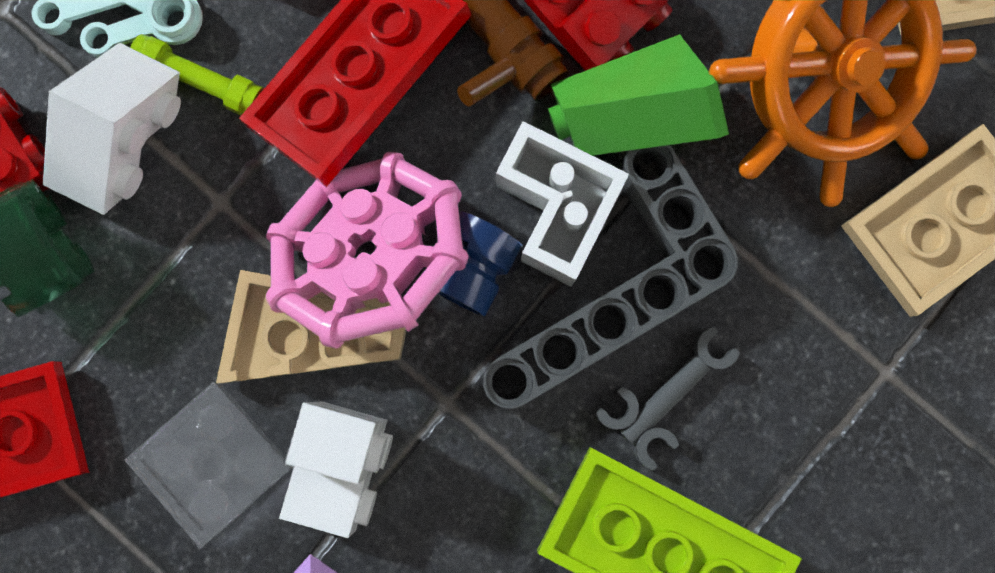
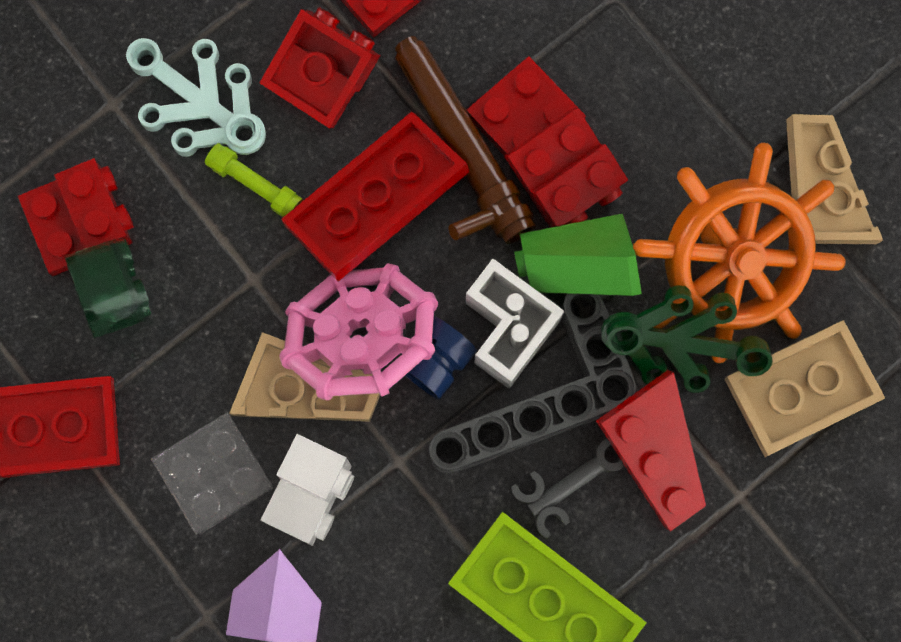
camera: 10 degrees right, 5 degrees down
white brick [43,43,181,215] -> none
none -> red wing [596,370,706,532]
none -> dark green plant [601,285,773,393]

